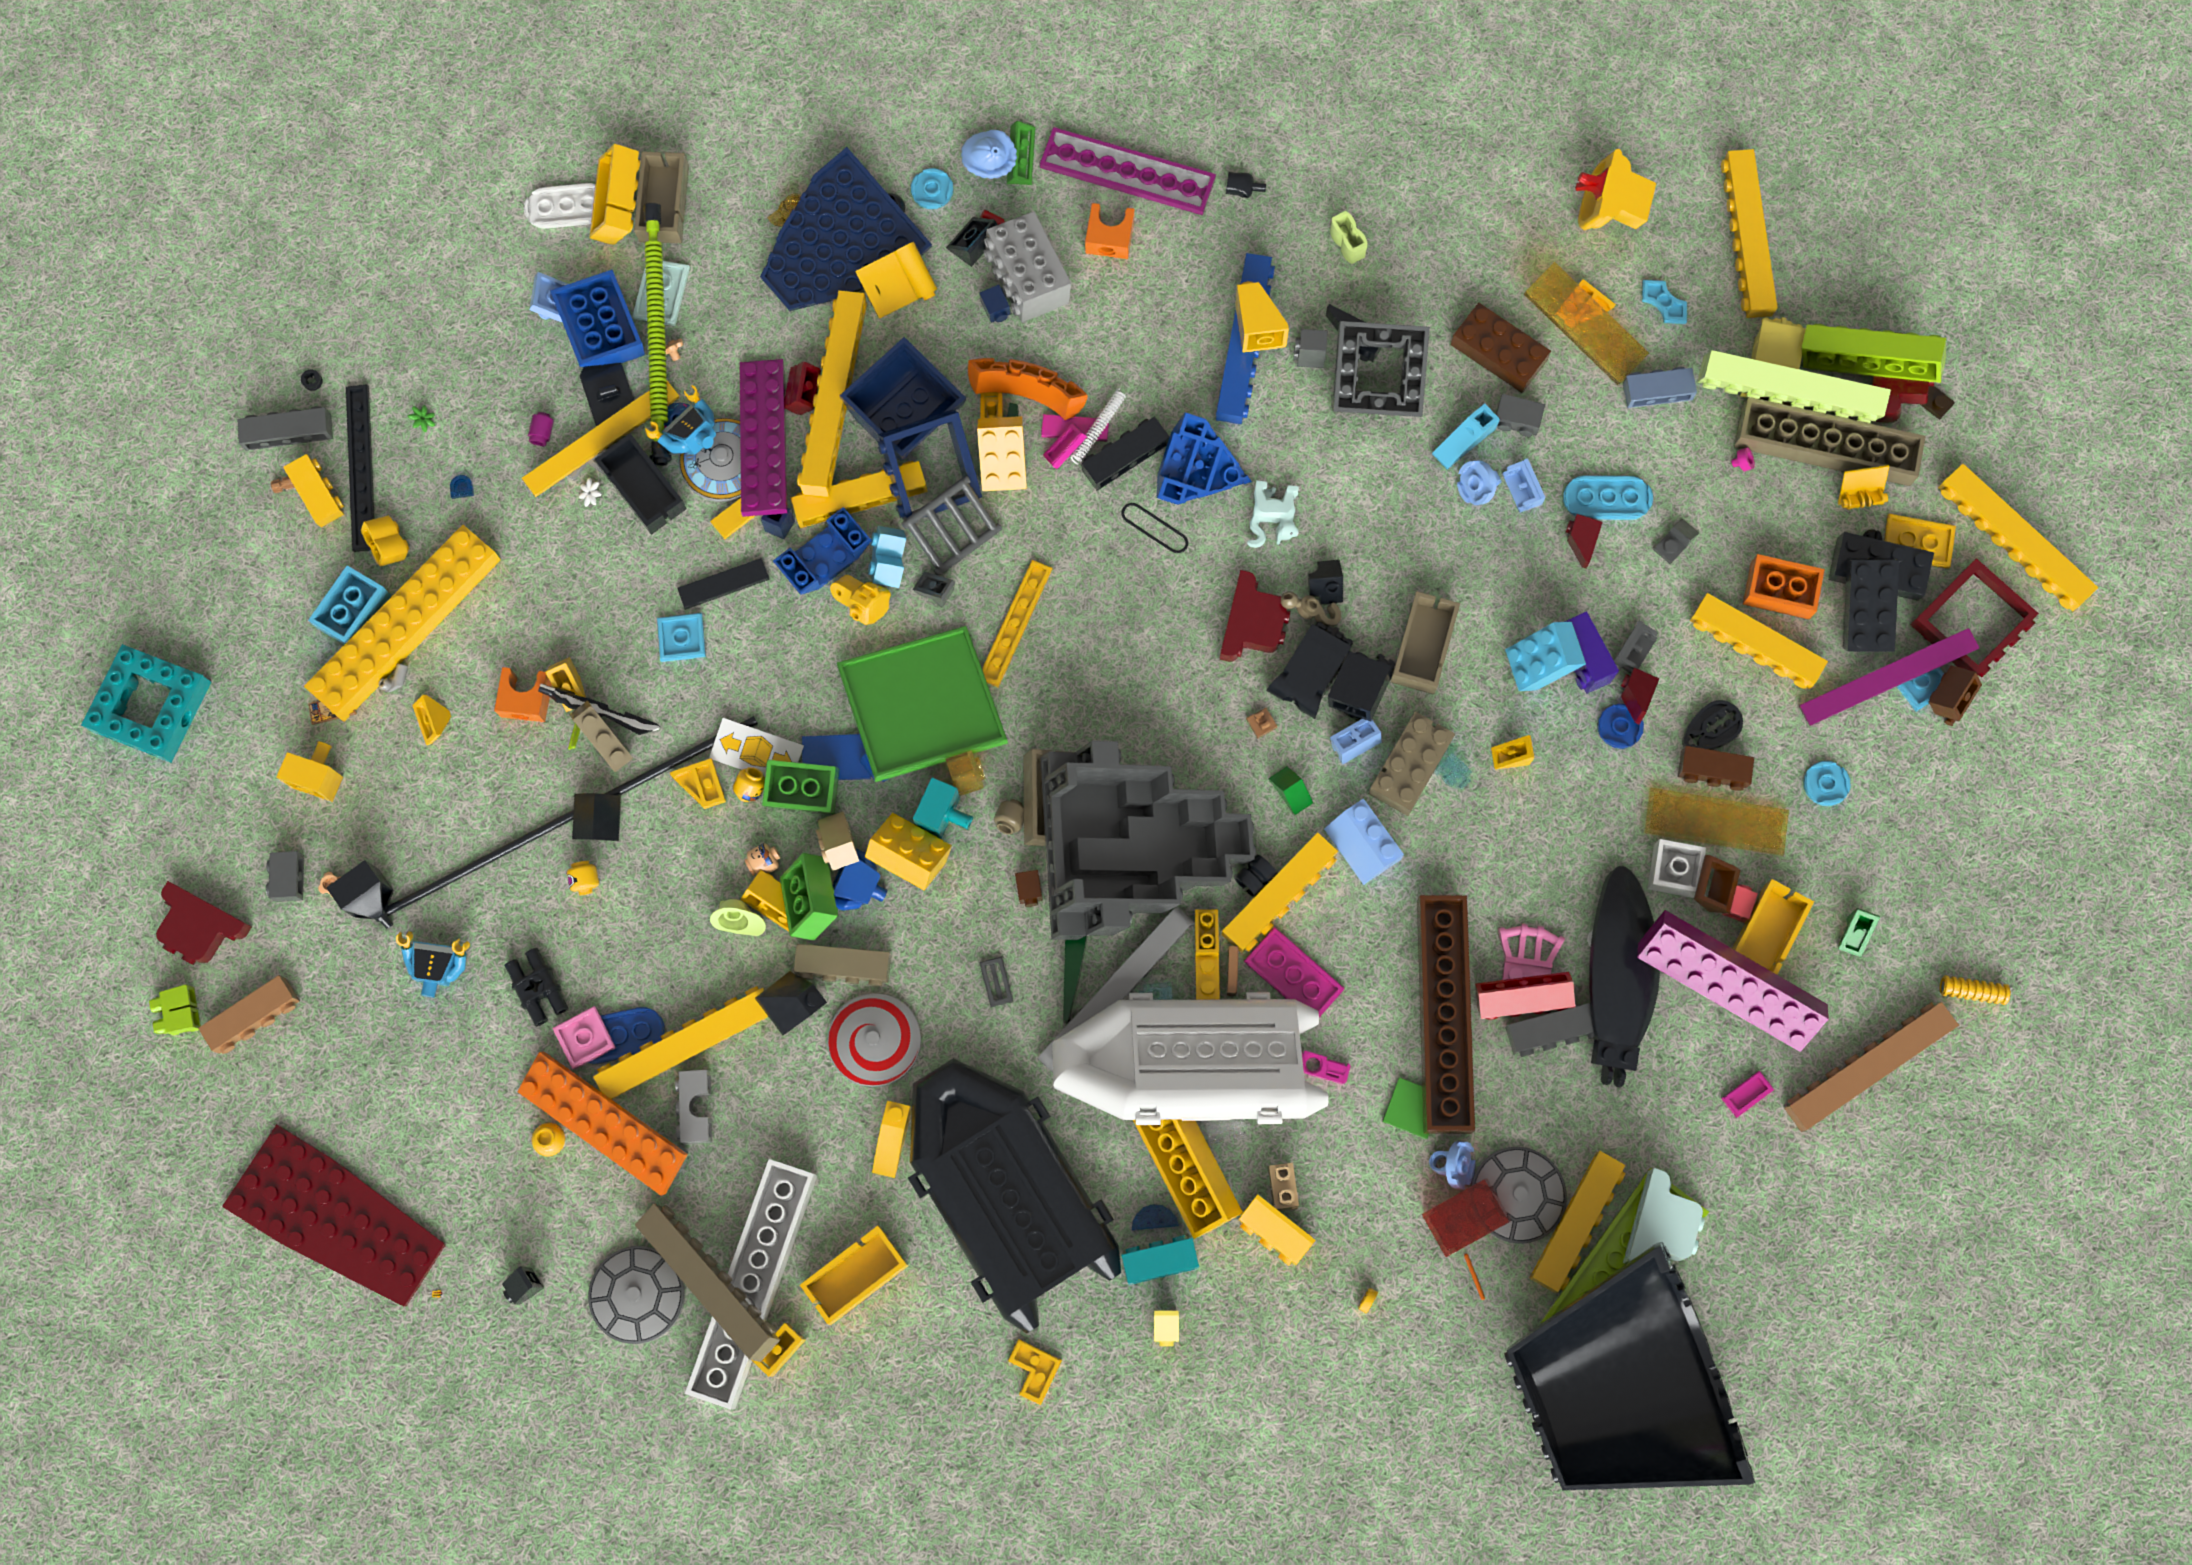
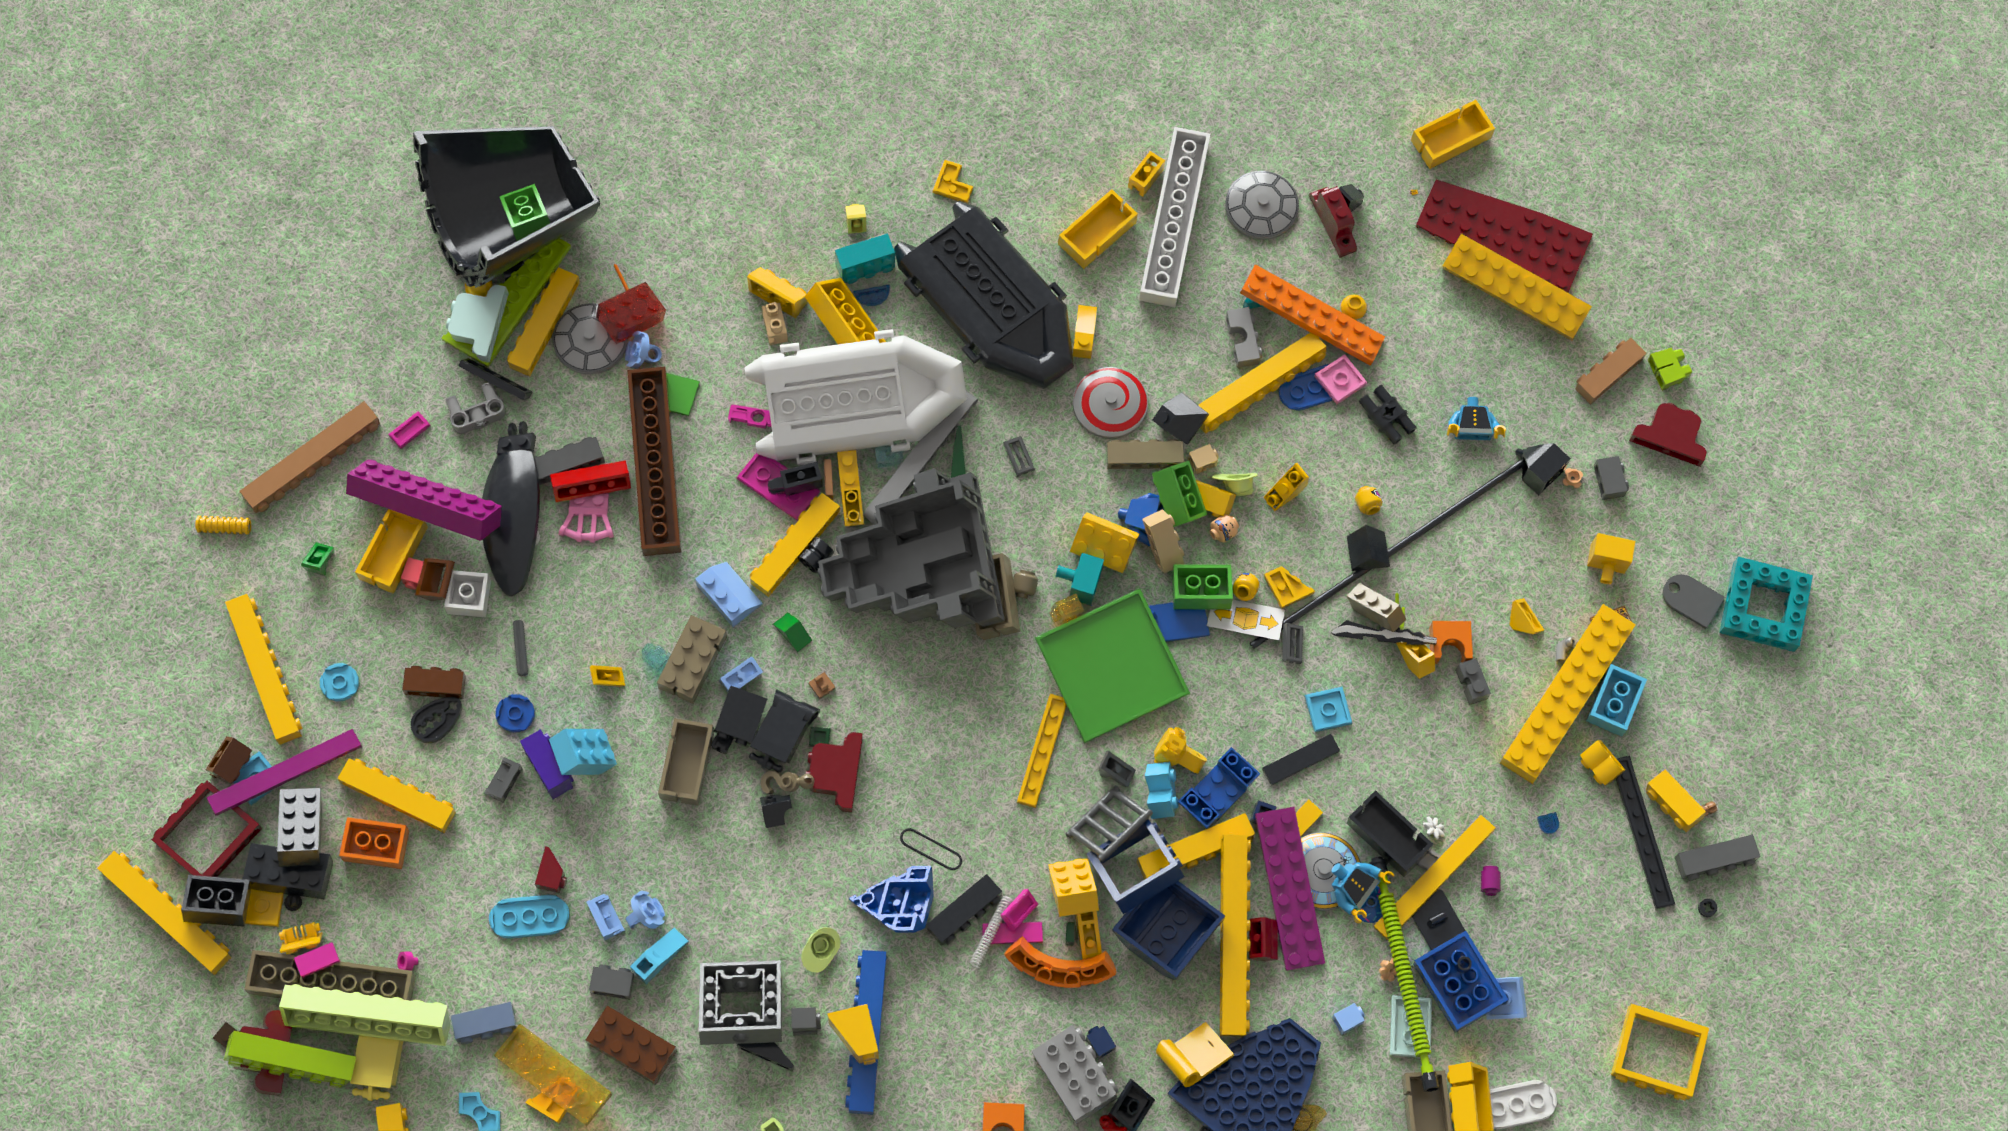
camera: 165 degrees right, 5 degrees down
bright green plant [408,405,435,432] -> none
dark tan brick [635,1204,780,1362] -> none
reddish brown brick [1015,870,1043,907] -> none
light aqua animal [1247,480,1299,548] -> none
yellow tile [1358,1288,1378,1313] -> none
dark red slope [1620,667,1660,724] -> none
clear yellow plate [1644,788,1789,856] -> none
dark grey slope [1653,519,1699,564] -> none
none -> black brick [181,875,251,927]
none -> yellow brick [225,594,303,745]
none -> dark pink tile [294,942,340,978]
none -> light grey piece [445,382,506,434]
none -> black tile [459,358,533,400]
none -> bright green brick [499,184,551,241]
none -> dark grey axle [513,620,528,676]
none -> black hinge [768,462,823,496]
none -> yellowish green piece [801,927,841,973]
none -> dark green tile [809,727,831,747]
none -> tan brick [1188,444,1219,474]
none -> yellow slope [1264,463,1309,511]
none -> dark grey tile [1282,623,1303,664]
none -> dark red brick [1309,186,1357,258]
none -> light blue brick [1332,1003,1365,1035]
none -> yellow piece [1411,100,1495,169]
none -> yellow brick [1442,234,1592,341]
none -> dark grey brick [1455,658,1491,705]
none -> black hinge [1456,956,1472,973]
none -> yellow window [1611,1004,1709,1101]
none -> dark grey tile [1662,574,1725,629]

